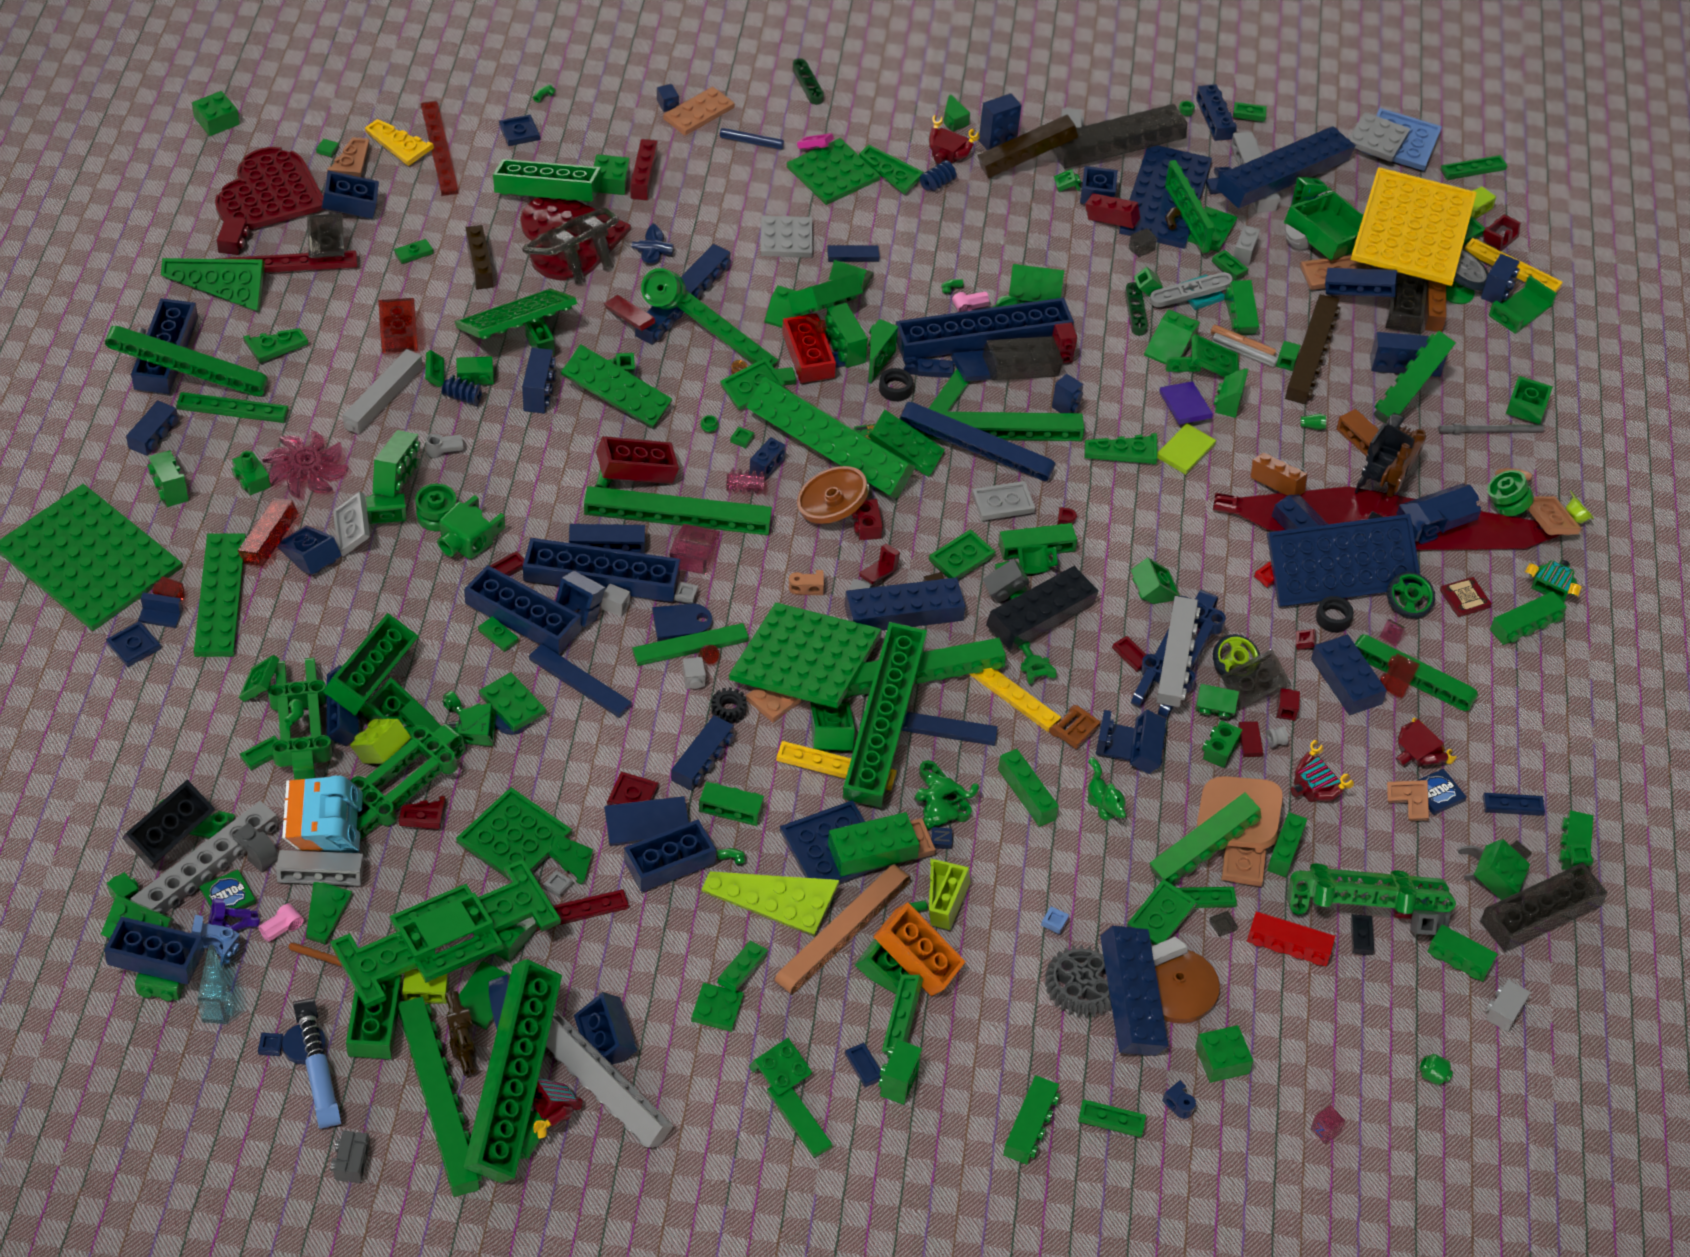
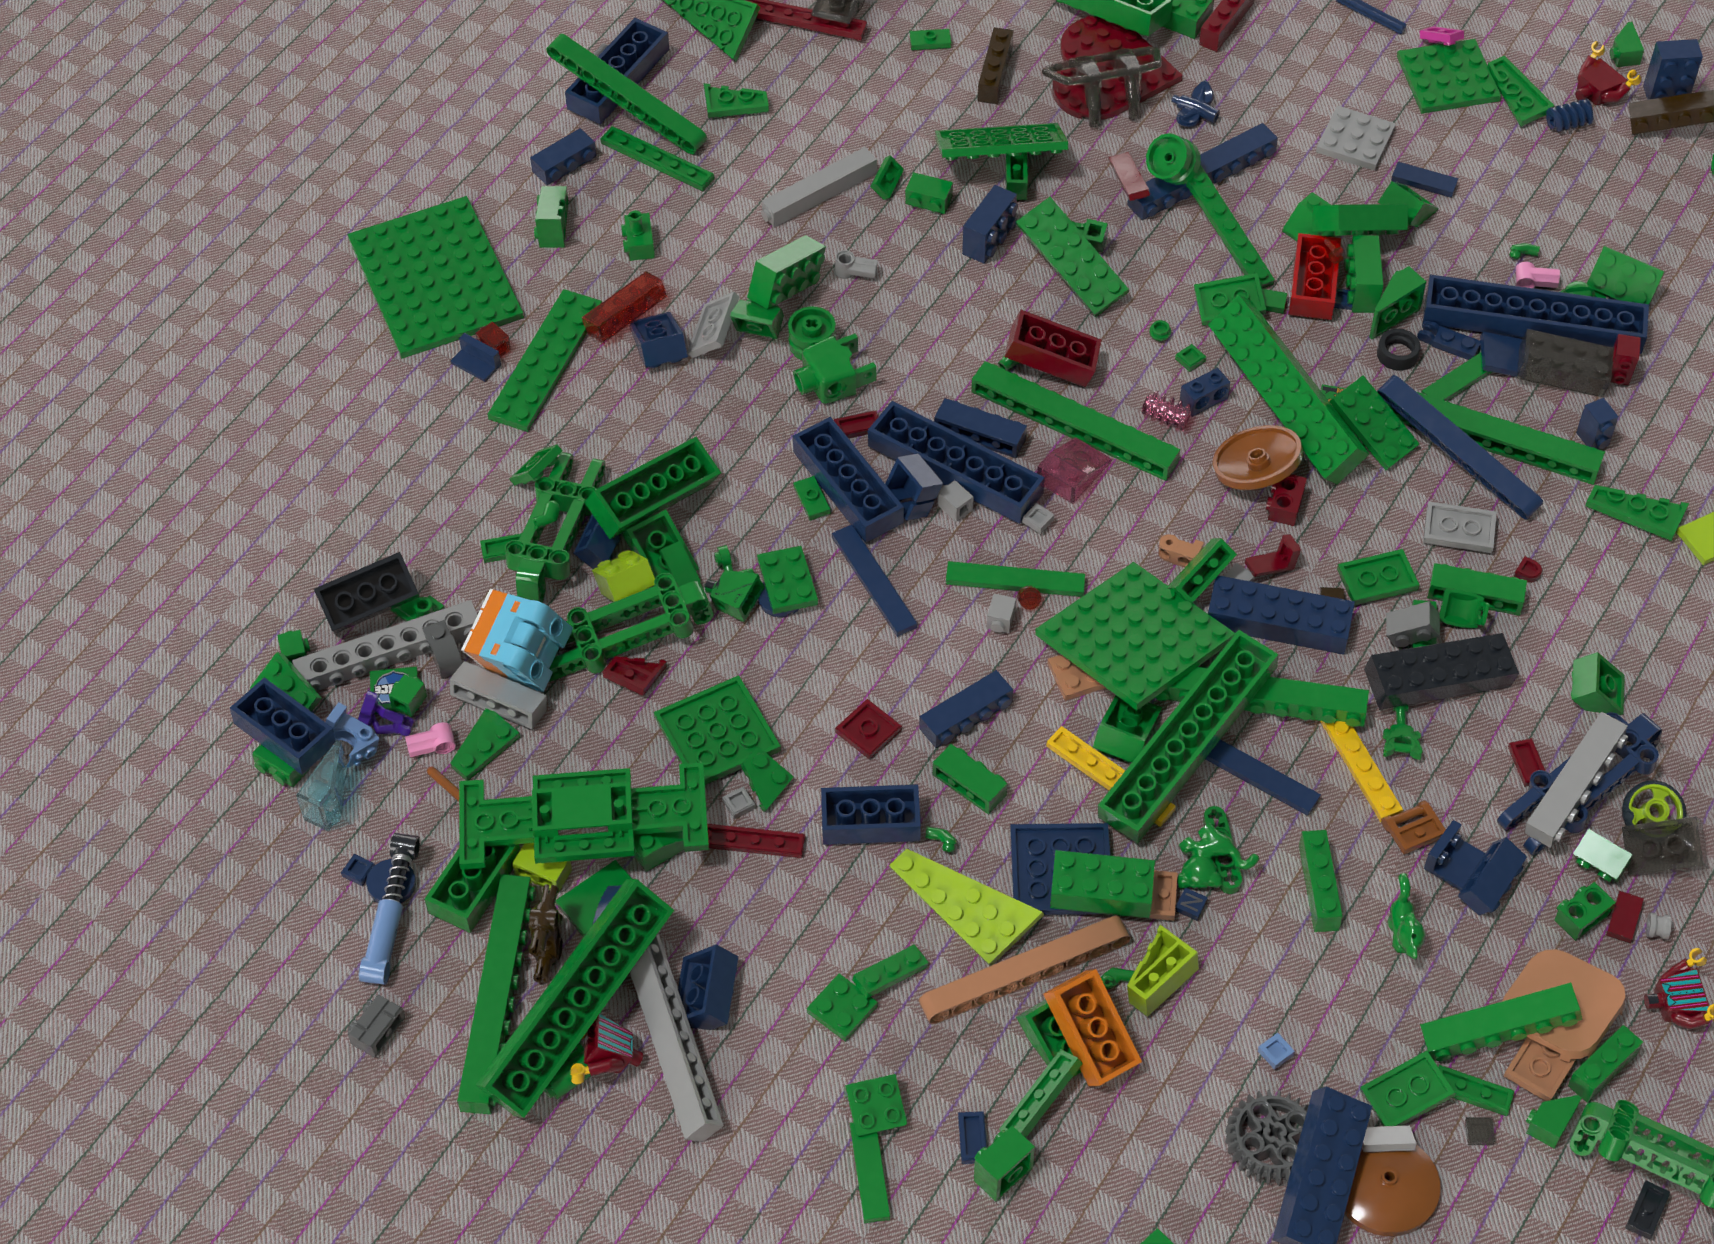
camera: 30 degrees right, 5 degrees up
dark blue tile [106,621,161,668] -> none
clear pink piece [262,430,349,498] -> none
clear red brick [378,298,418,353] -> none
dark blue piece [441,375,482,407] -> none
dark blue tile [604,796,689,846] -> none
dark blue tile [652,603,712,642] -> none
black tyre [711,687,747,724] -> none
clear orange bush [731,360,747,375] -> none
red brick [1247,911,1336,967] -> none
dark red brick [1276,688,1300,721] -> none
none -> green brick [389,674,427,717]
none -> green brick [1168,538,1237,604]
none -> green slope [1526,1095,1582,1149]

